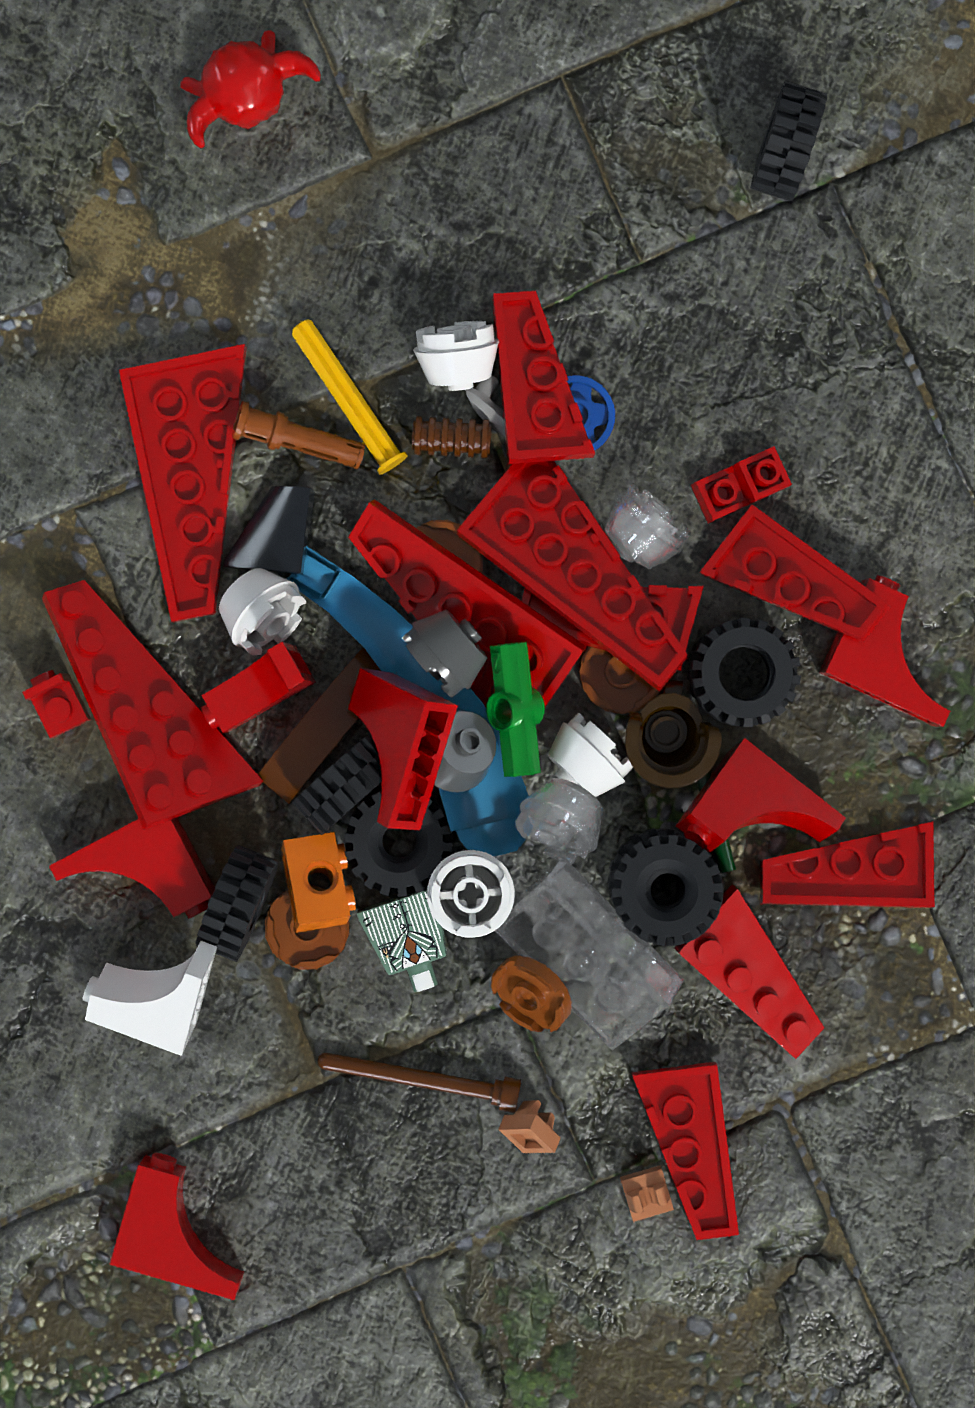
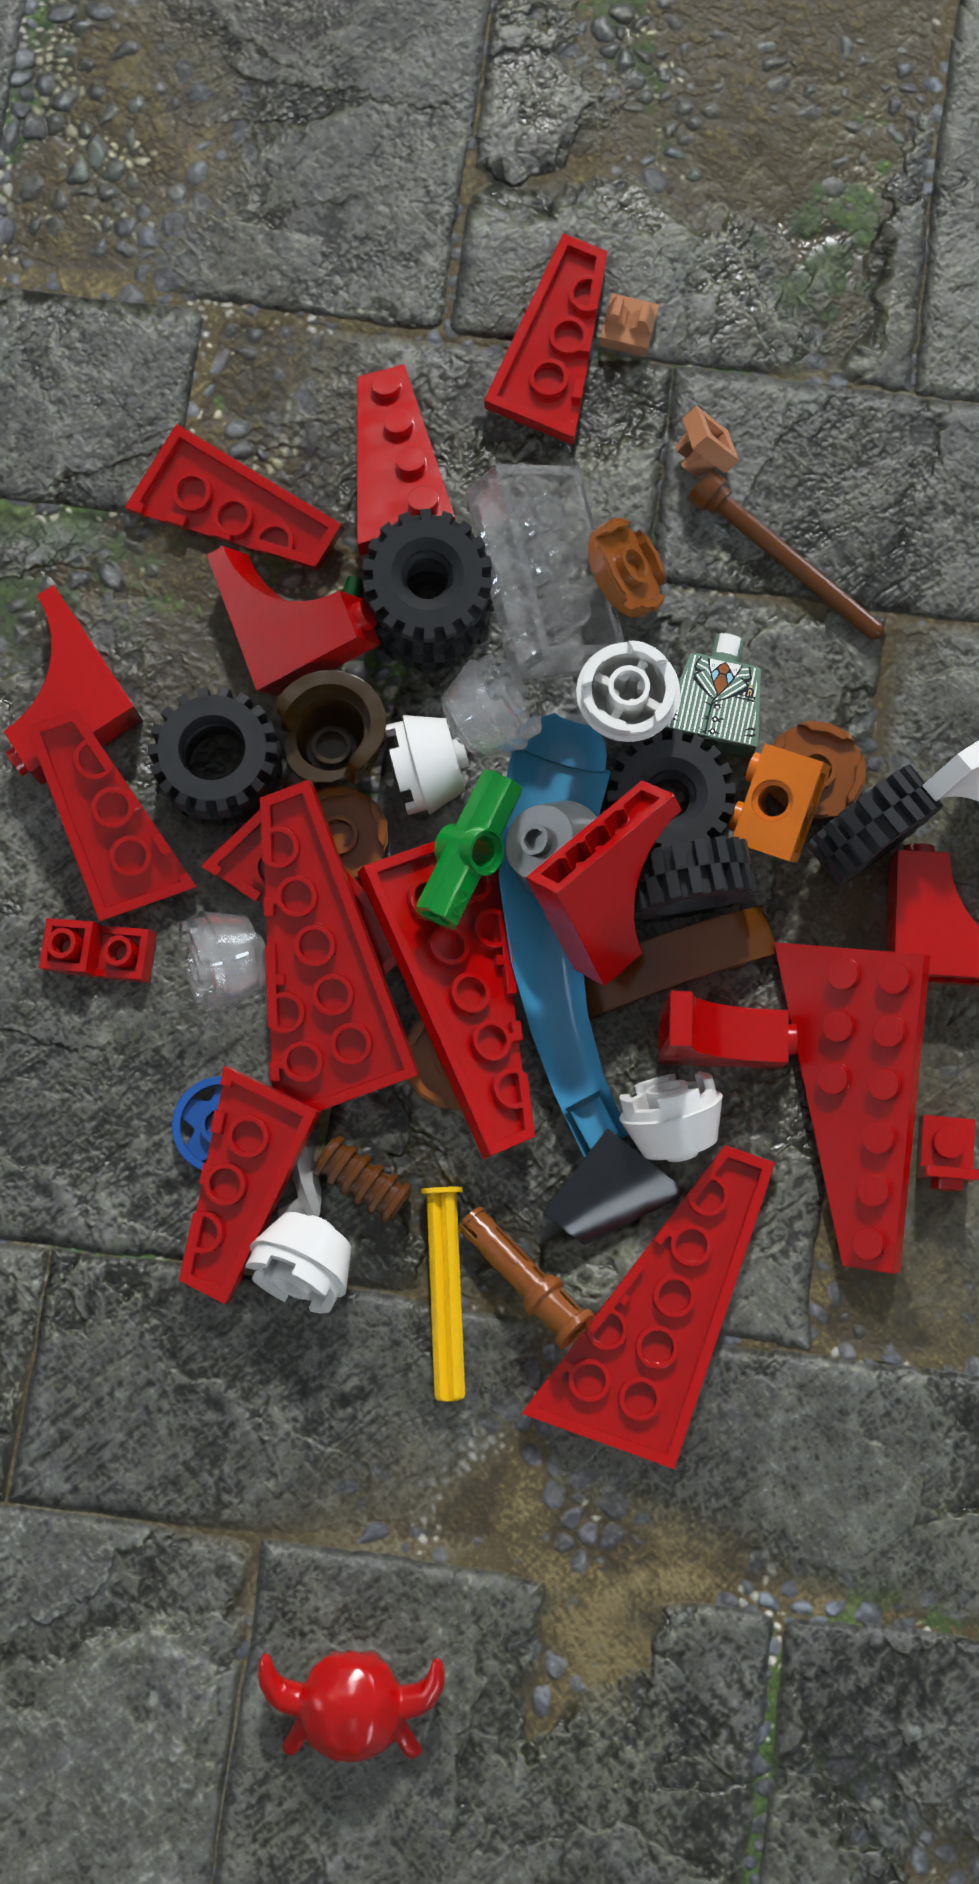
camera: 145 degrees left, 10 degrees down
dark grey cone [402,609,487,698] -> none

